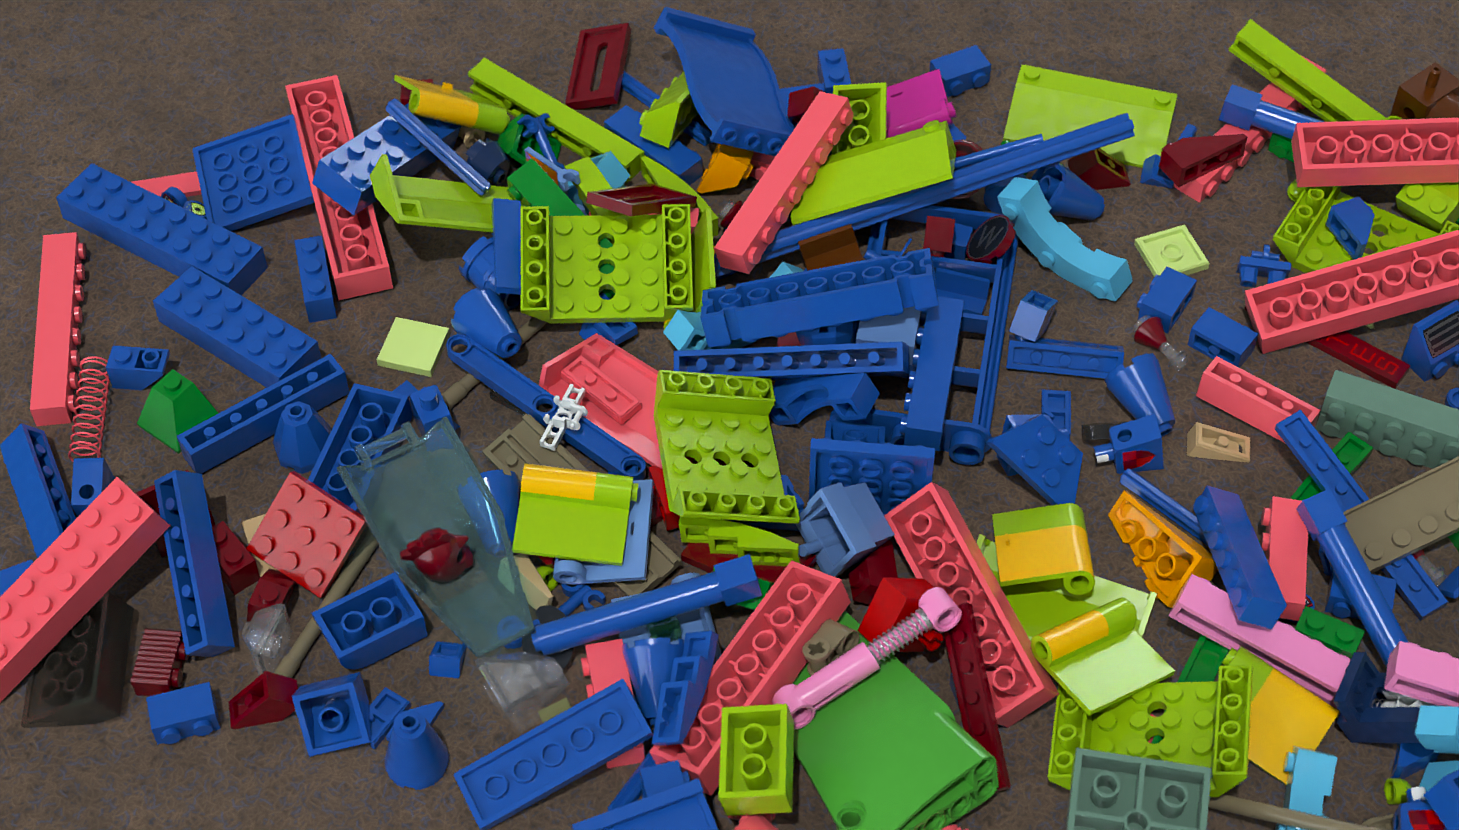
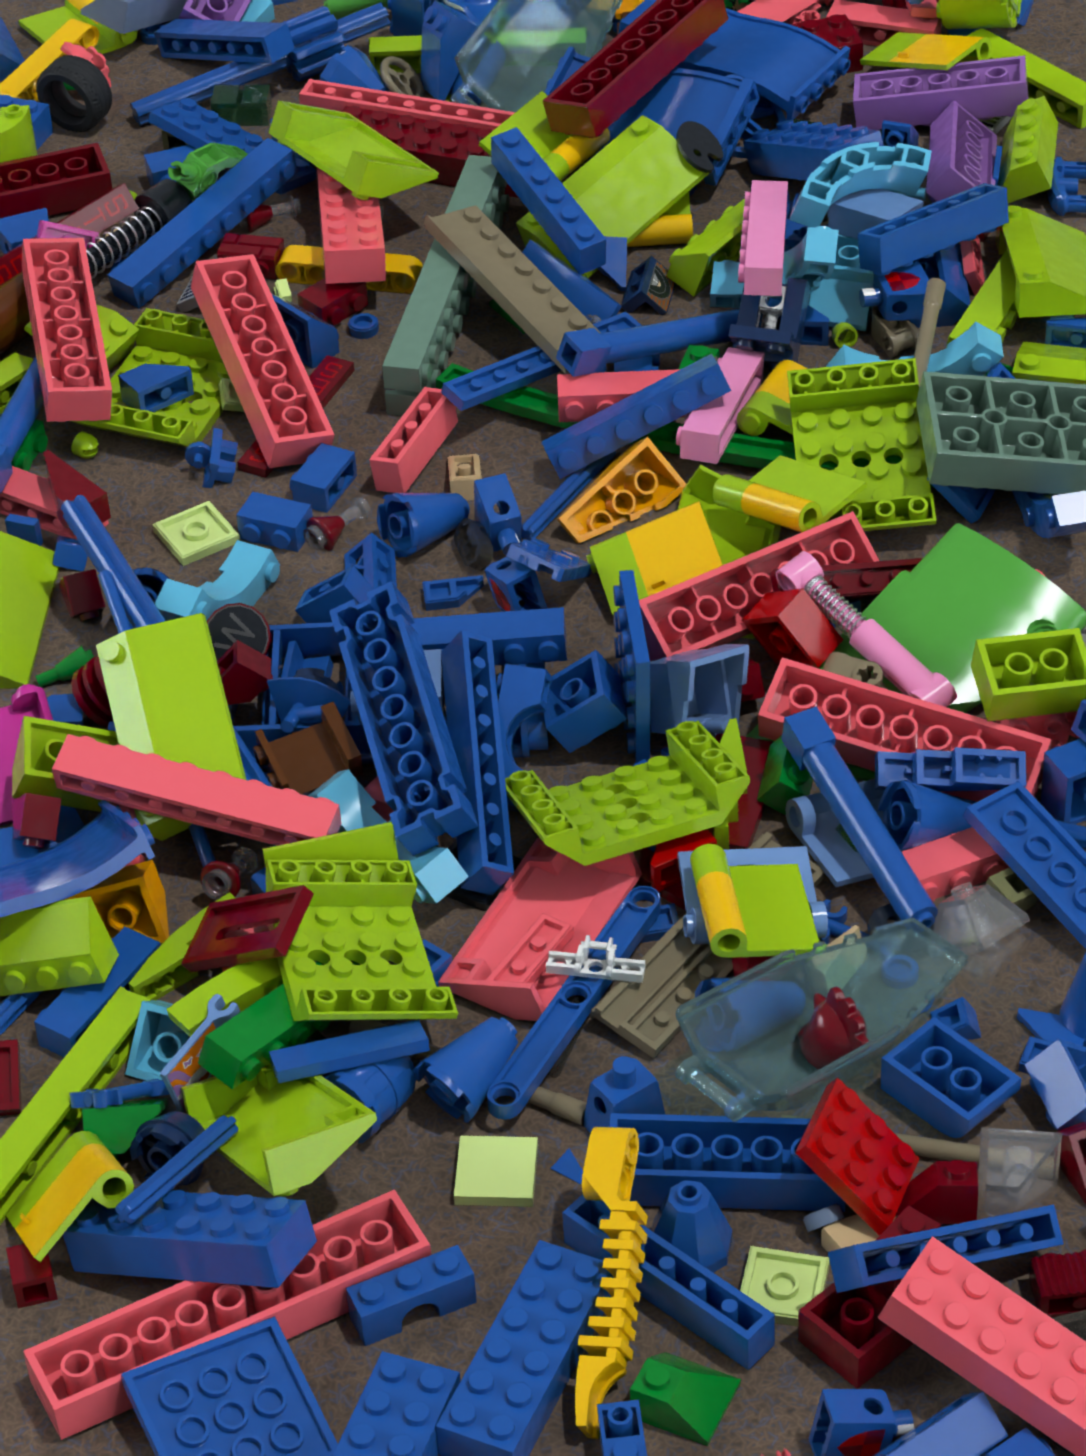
camera: 100 degrees left, 10 degrees down
none -> yellow piece [575,1127,648,1439]
none -> yellowish green tile [740,1246,830,1326]

